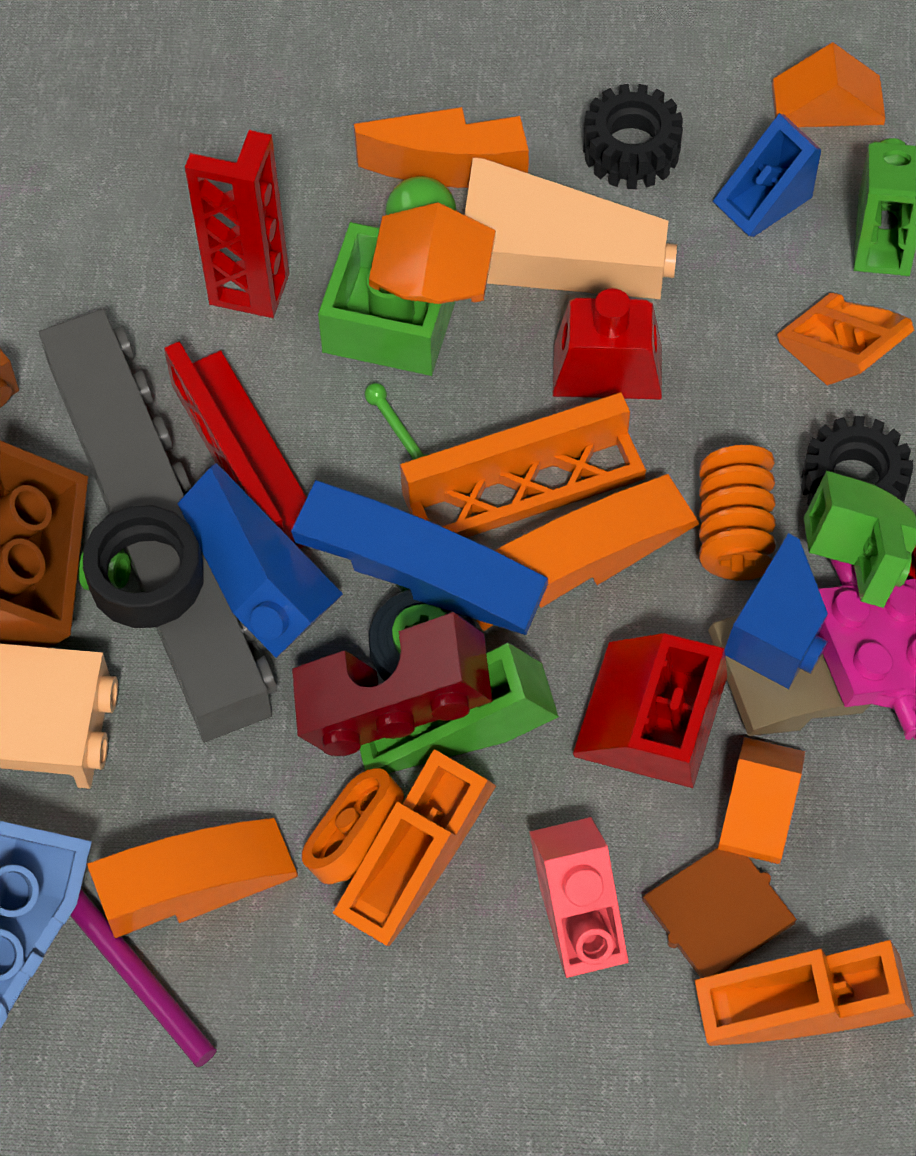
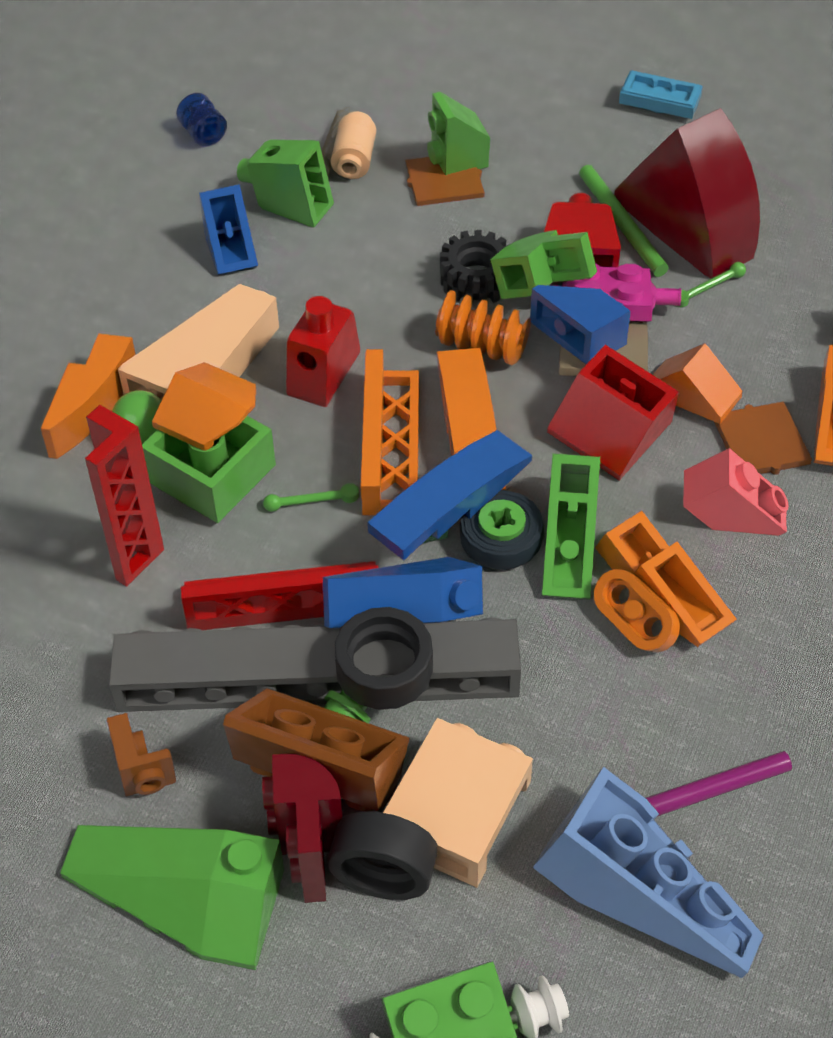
camera: 70 degrees left, 10 degrees down
orange slope [87,818,298,938] -> none
dark red arch [292,612,492,756] -> none
black tyre [583,84,683,189] -> none
orange slope [772,42,886,128] -> none
orange slope [777,293,914,386] -> none

